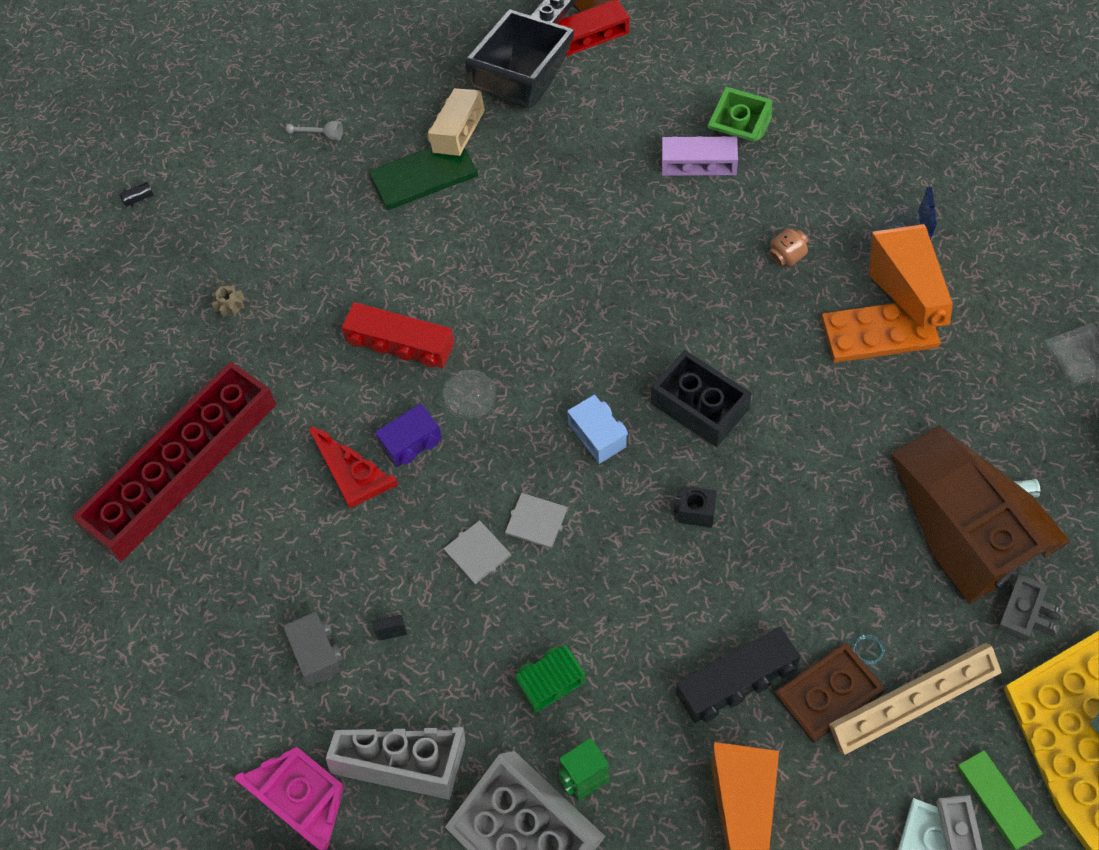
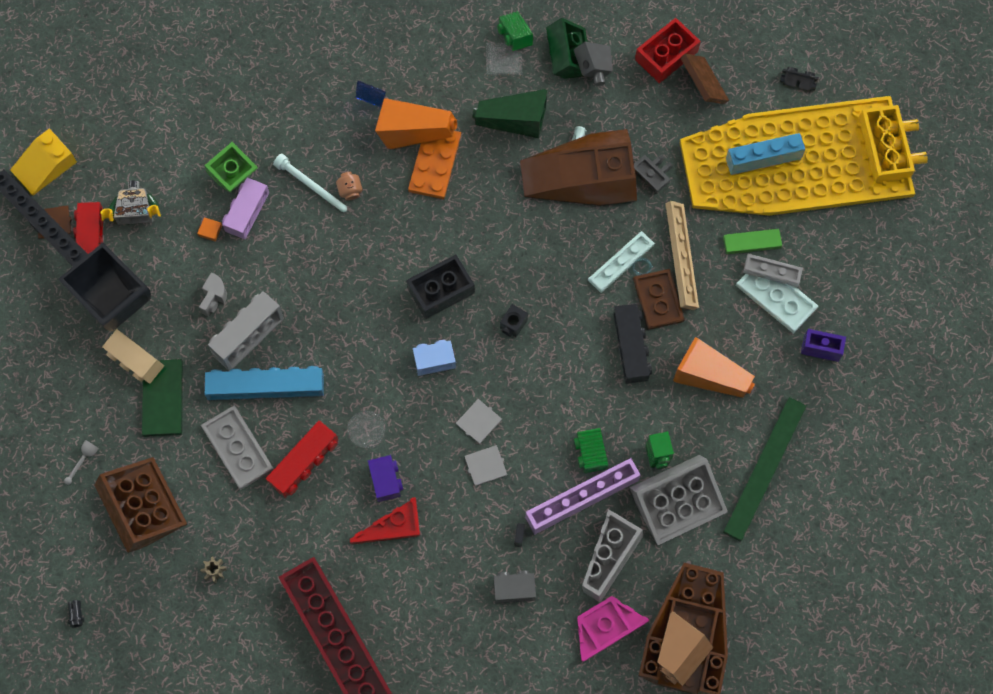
camera: 75 degrees left, 10 degrees up
none -> reddish brown slope [94,457,187,553]
none -> torso [101,180,161,225]
none -> orange tile [197,217,222,242]
none -> light grey brick [199,272,227,317]
none -> light grey tile [201,405,274,490]
none -> dark azure brick [205,366,324,400]
none -> light grey brick [208,291,284,371]
none -> light aqua piece [273,154,347,212]
none -> dark green slope [472,89,548,138]
none -> lavender brick [525,458,641,535]
none -> light aqua tile [588,231,655,293]

